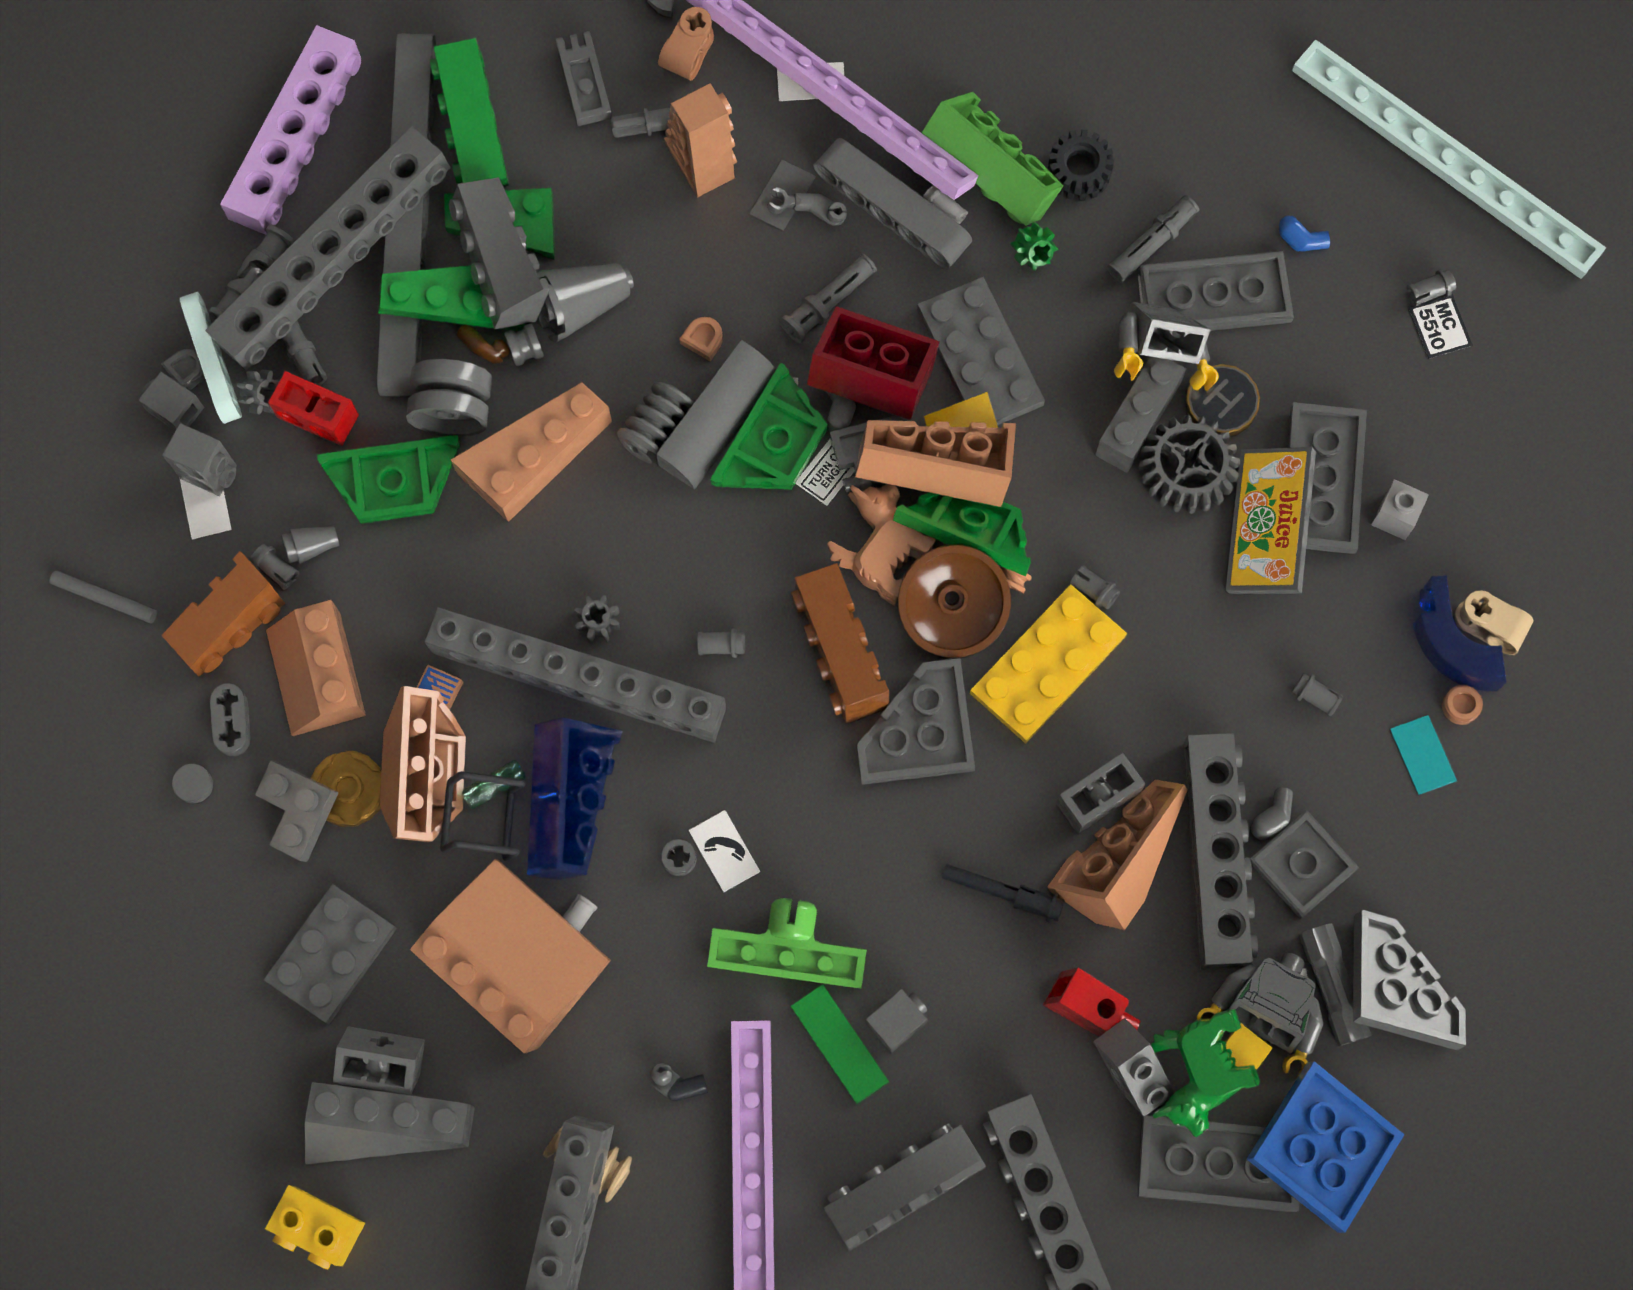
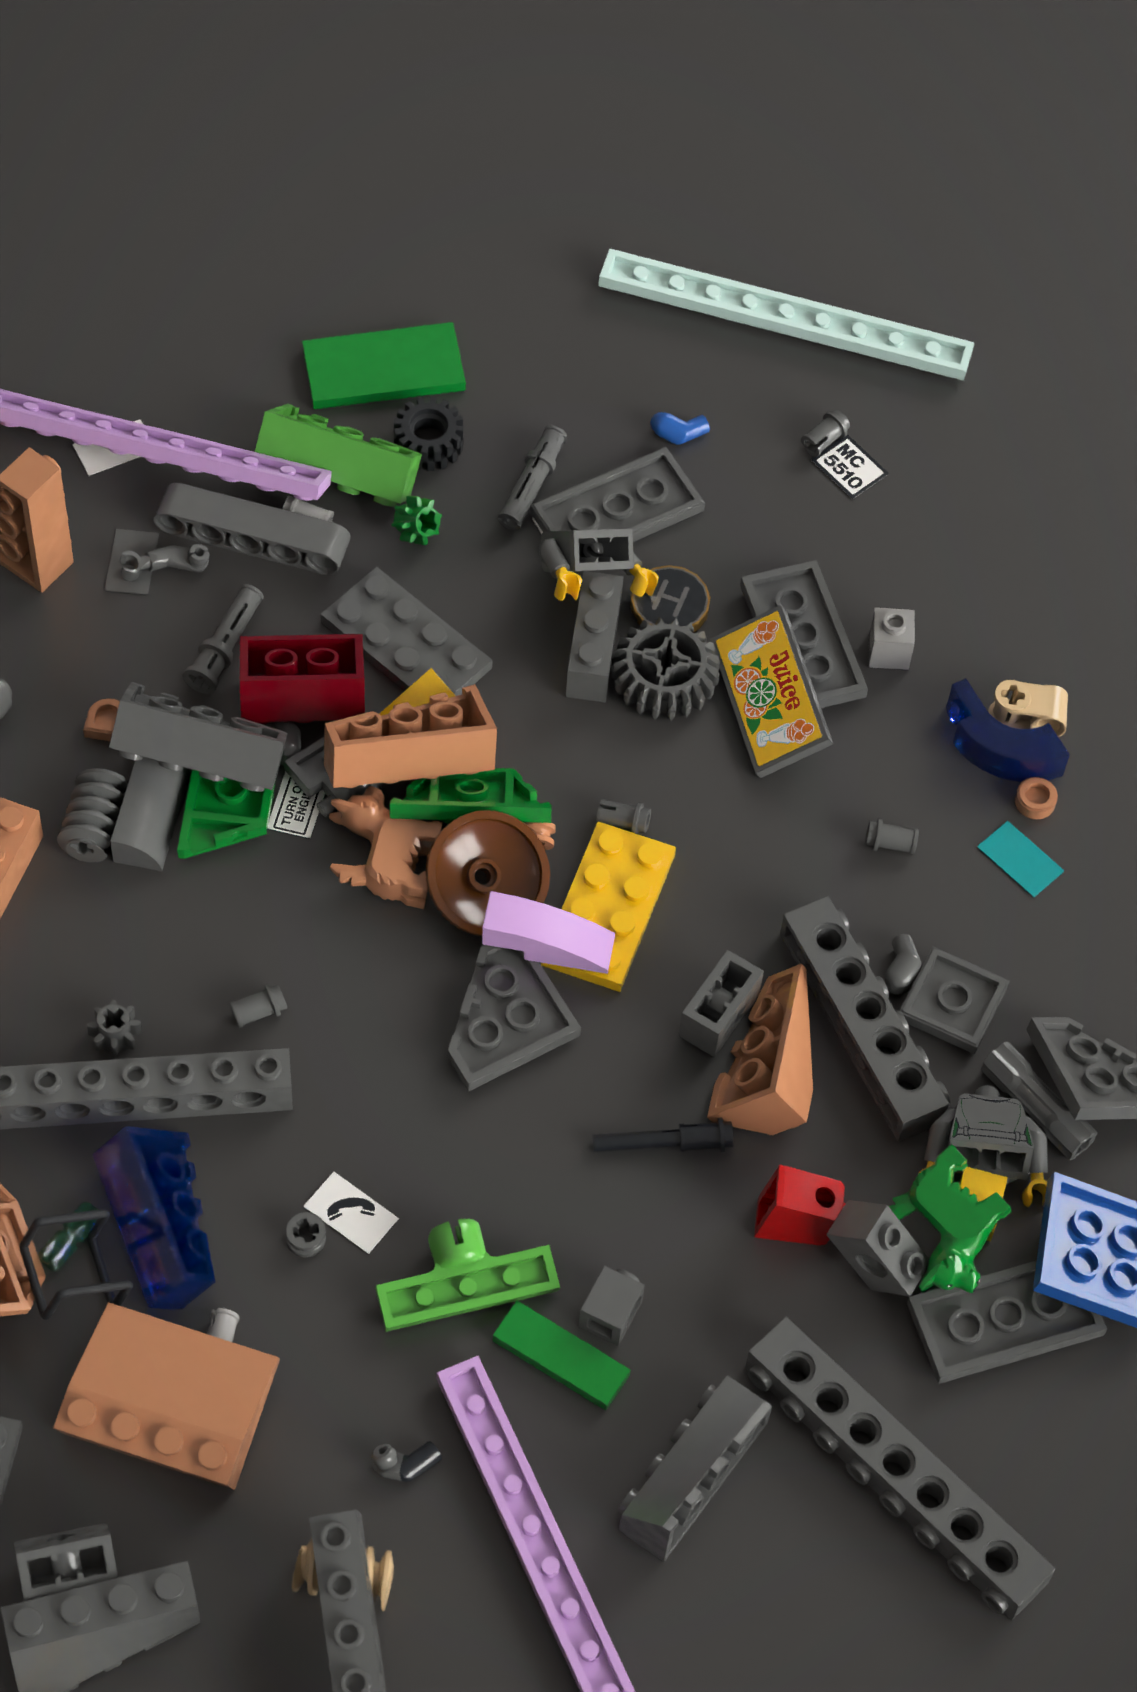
camera: 30 degrees left, 15 degrees down
dark orange wedge [791,563,889,724] -> none
none -> dark grey wedge [109,682,288,792]
none -> green tile [302,322,466,409]
none -> lavender slope [482,891,615,974]

